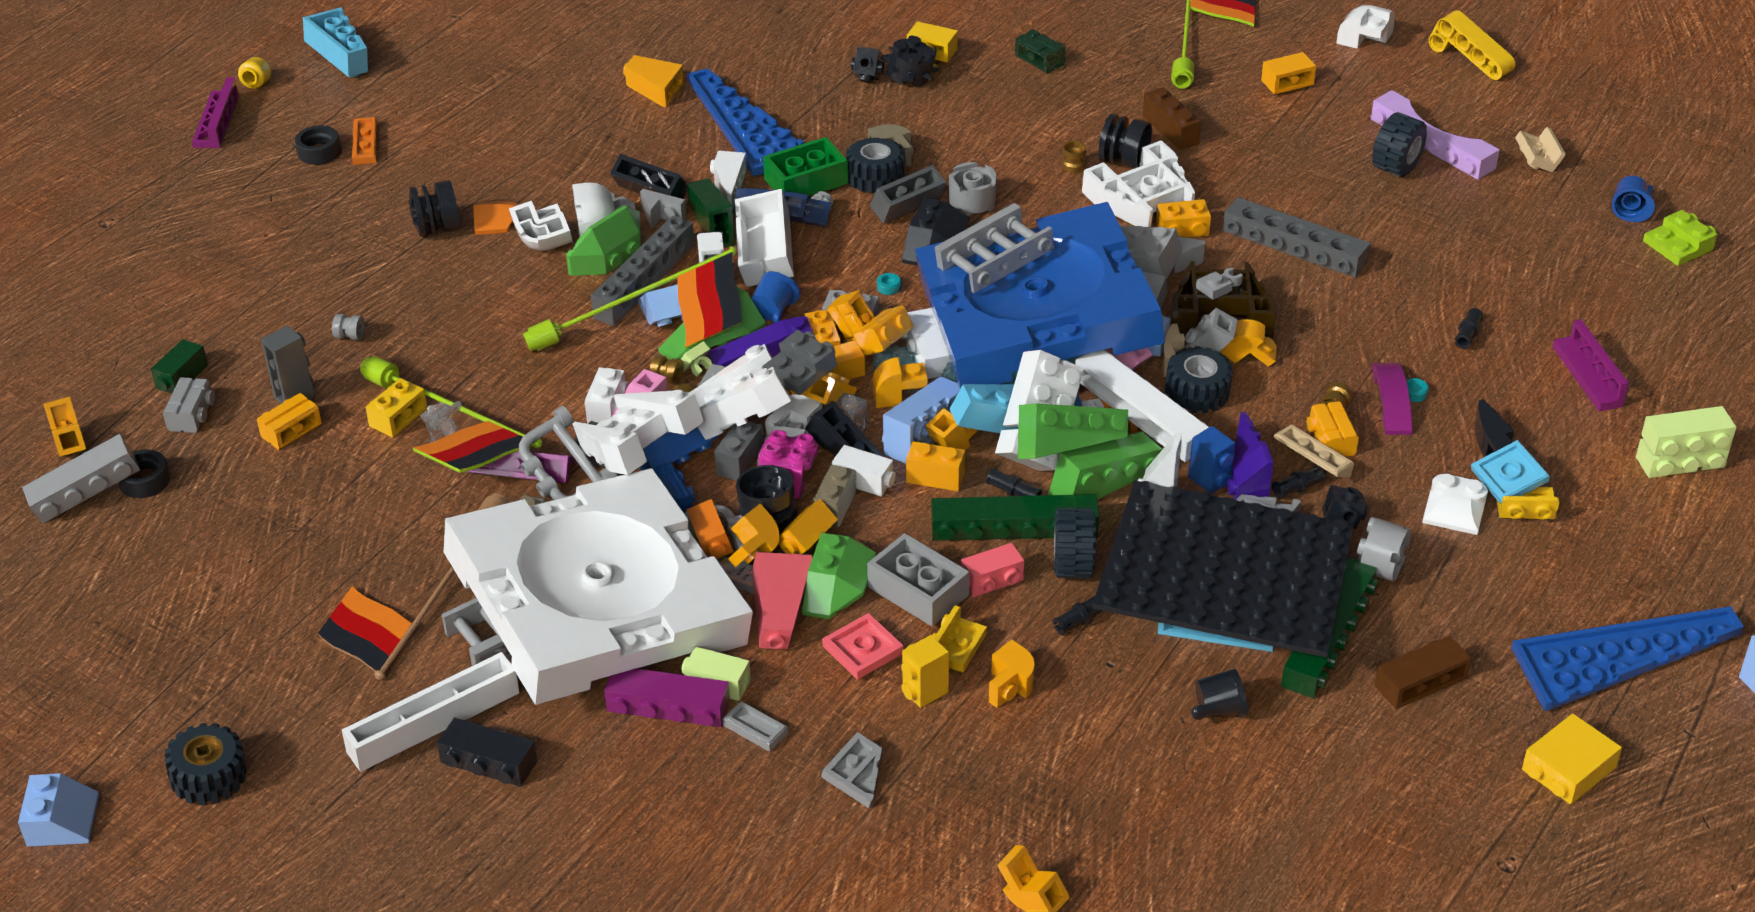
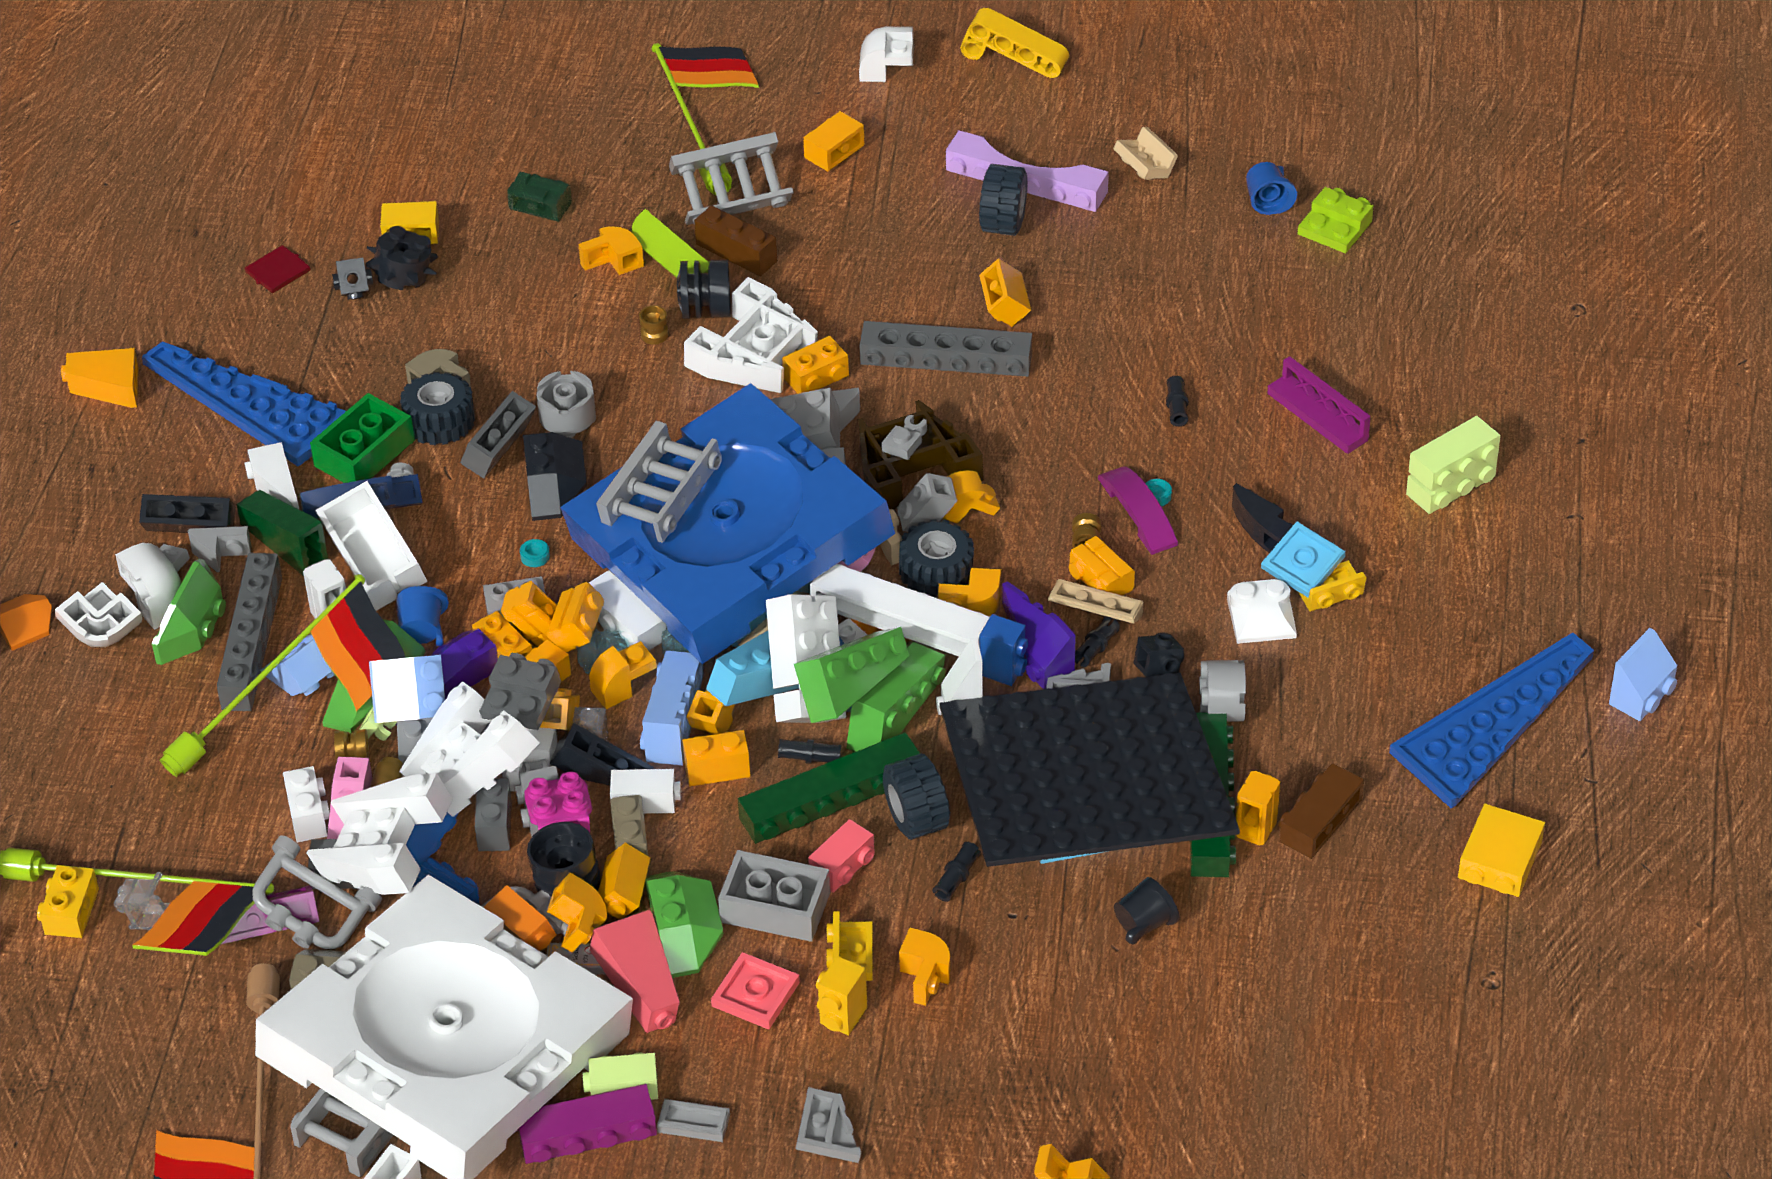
camera: 25 degrees left, 5 degrees up
none -> dark red piece [244,245,311,294]
none -> slope [369,655,445,723]
none -> light orange brick [578,226,644,275]
none -> lime brick [632,209,709,278]
none -> light grey fence [669,132,793,225]
none -> light orange brick [938,568,1001,617]
none -> light orange brick [979,258,1031,327]
none -> light orange brick [1236,771,1280,846]

